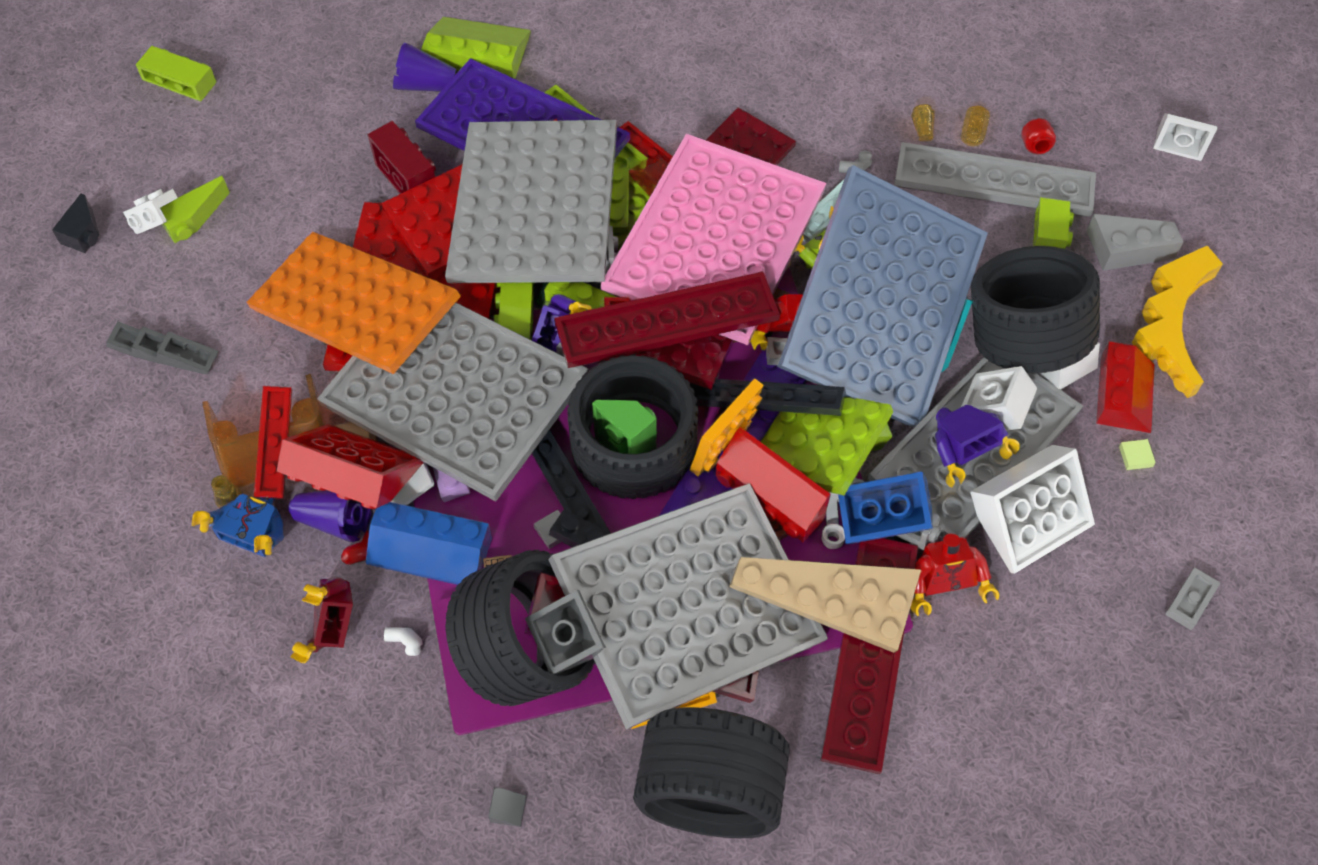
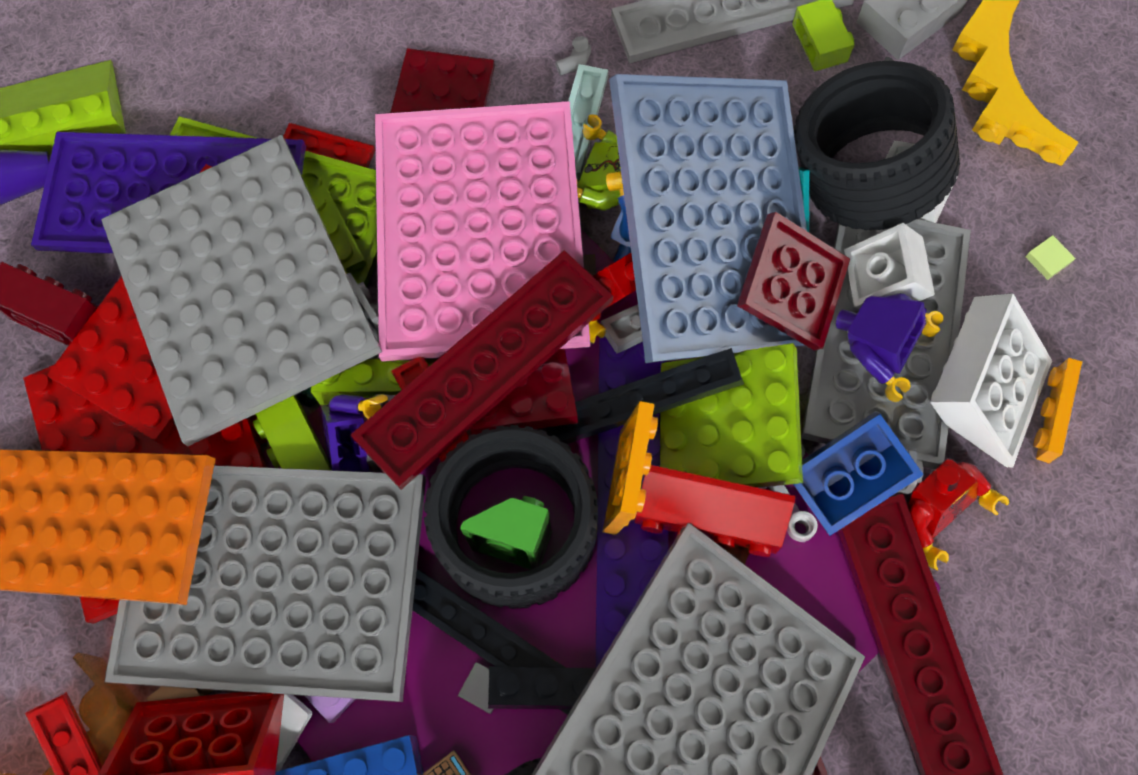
camera: 25 degrees left, 10 degrees up
clear red slope [629,158,668,197] -> none
tan wing [729,557,921,652] -> none
red slope [1096,341,1155,433] -> none
none -> dark red plate [737,212,850,350]
none -> light orange plate [1033,358,1082,463]

